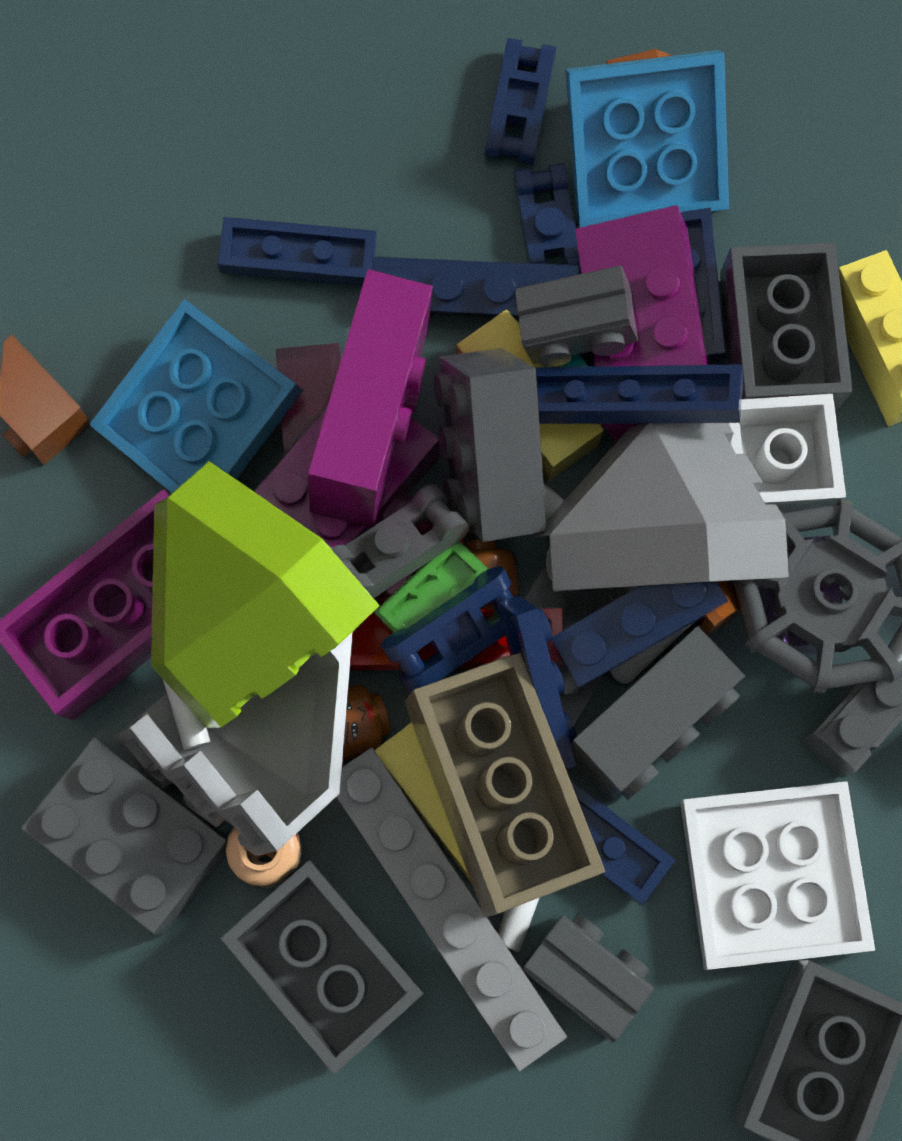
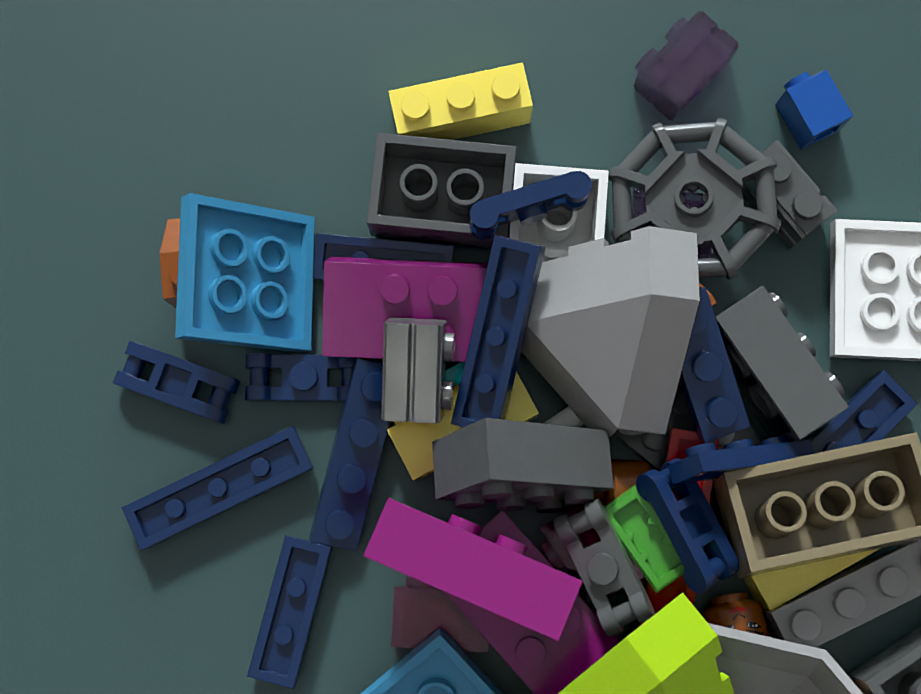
camera: 75 degrees left, 5 degrees up
none -> dark blue plate [121,426,315,551]
none -> dark blue plate [469,171,592,240]

